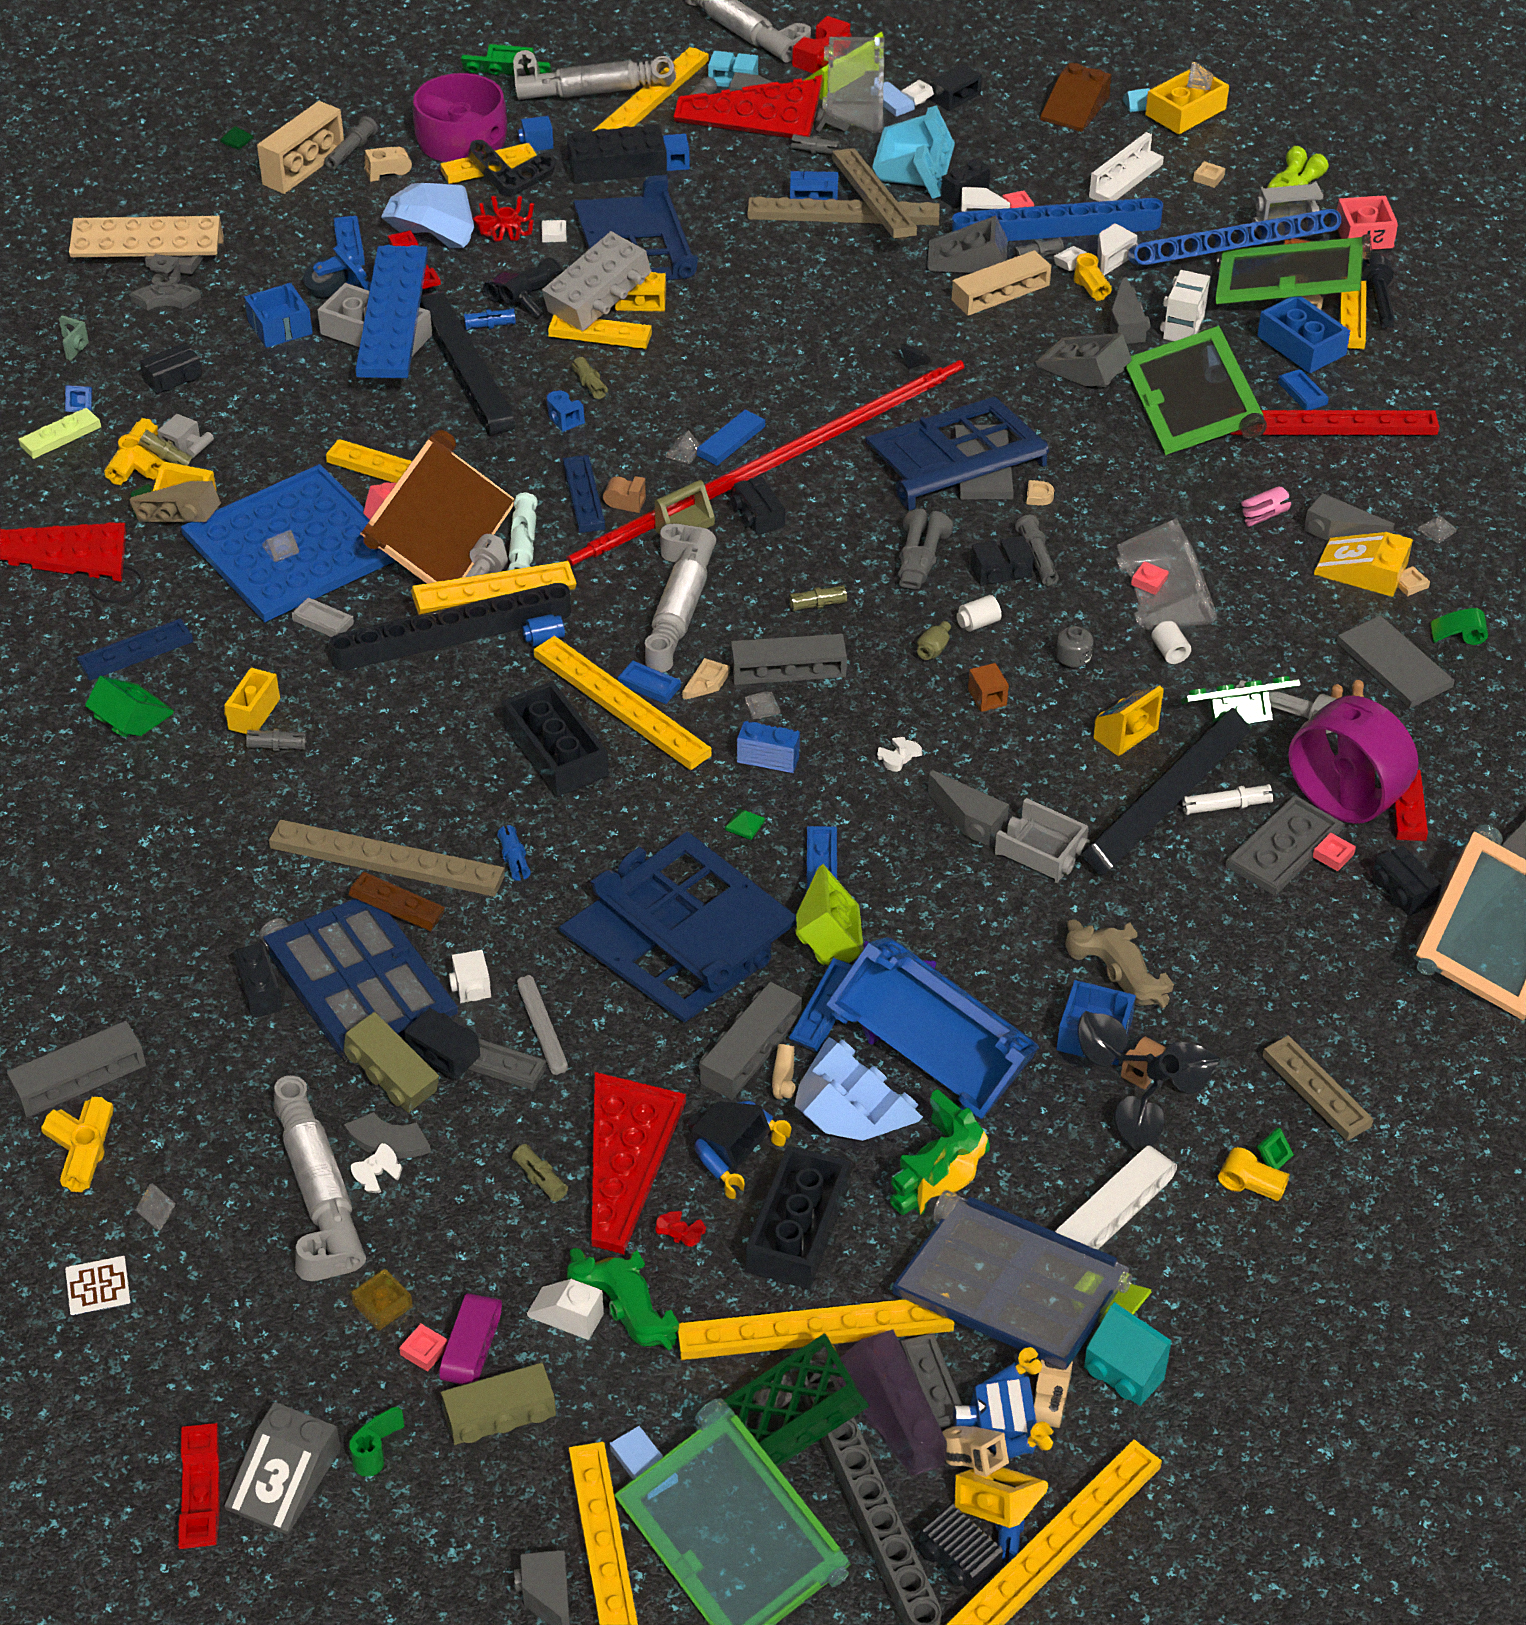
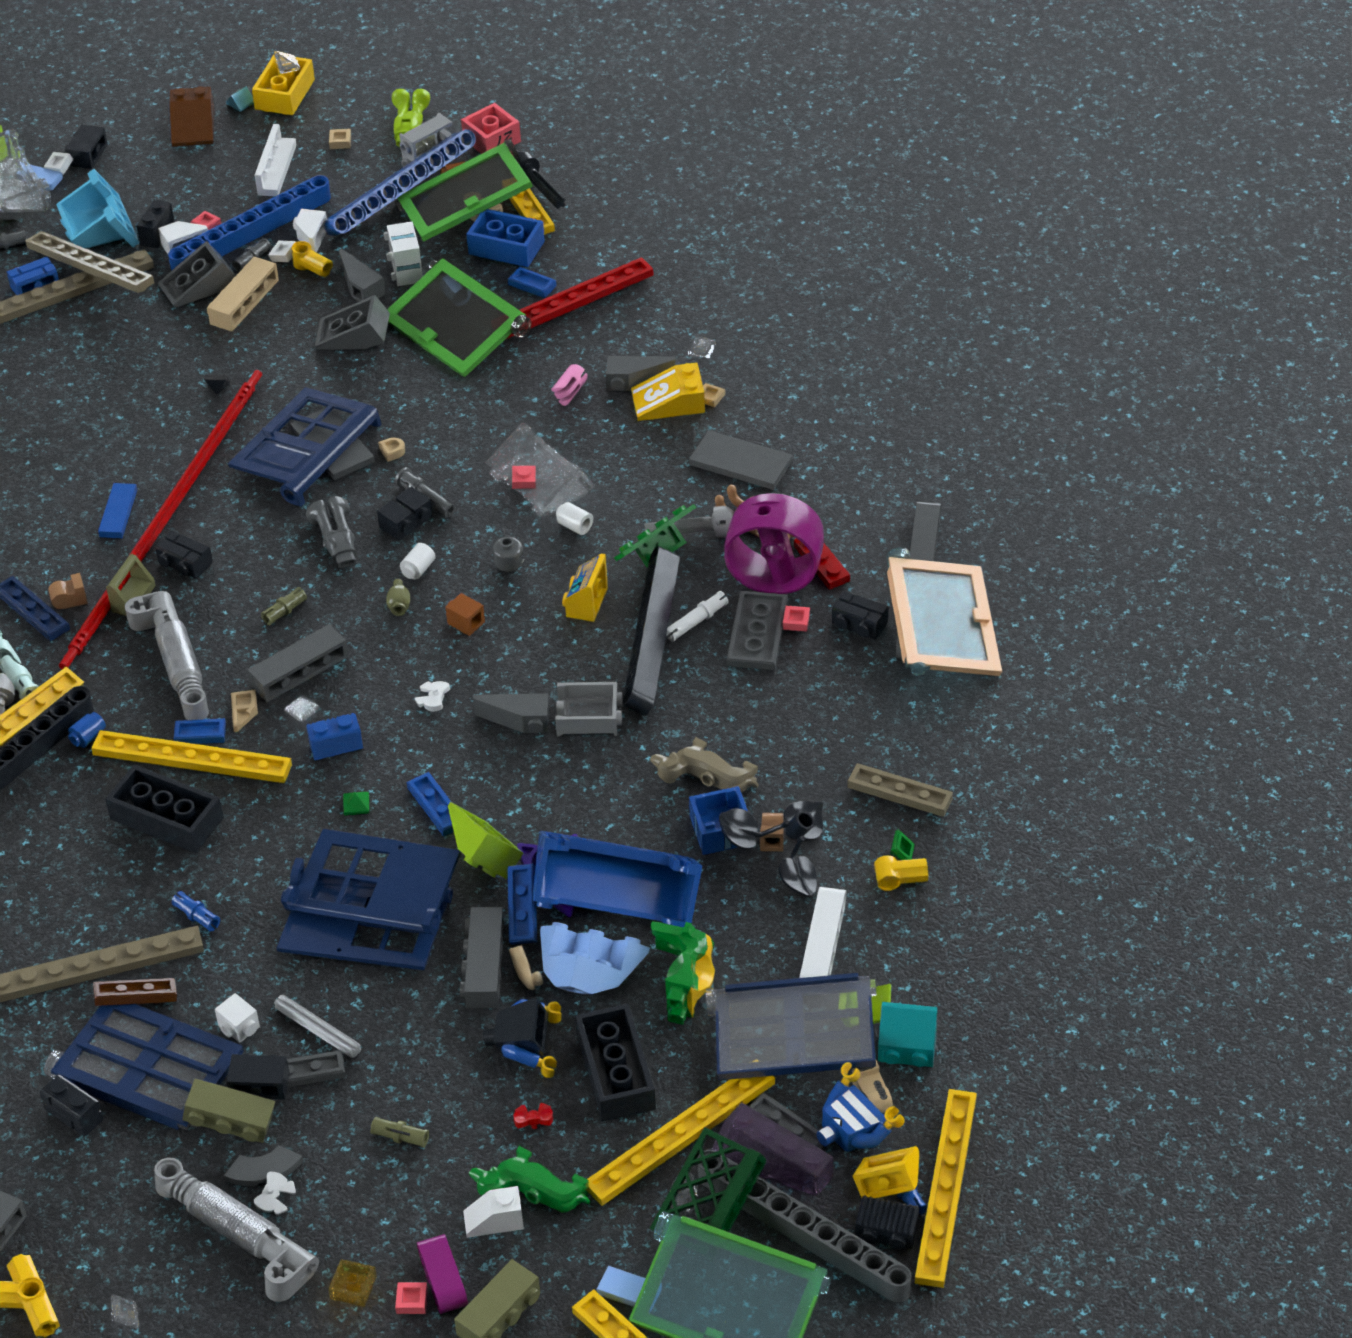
camera: 30 degrees left, 0 degrees up
red wing [592,1072,686,1254] -> none
clear slope [666,430,700,464] -> none
tan leg [941,1426,1009,1477] -> none
green panel [1431,608,1488,645] -> none

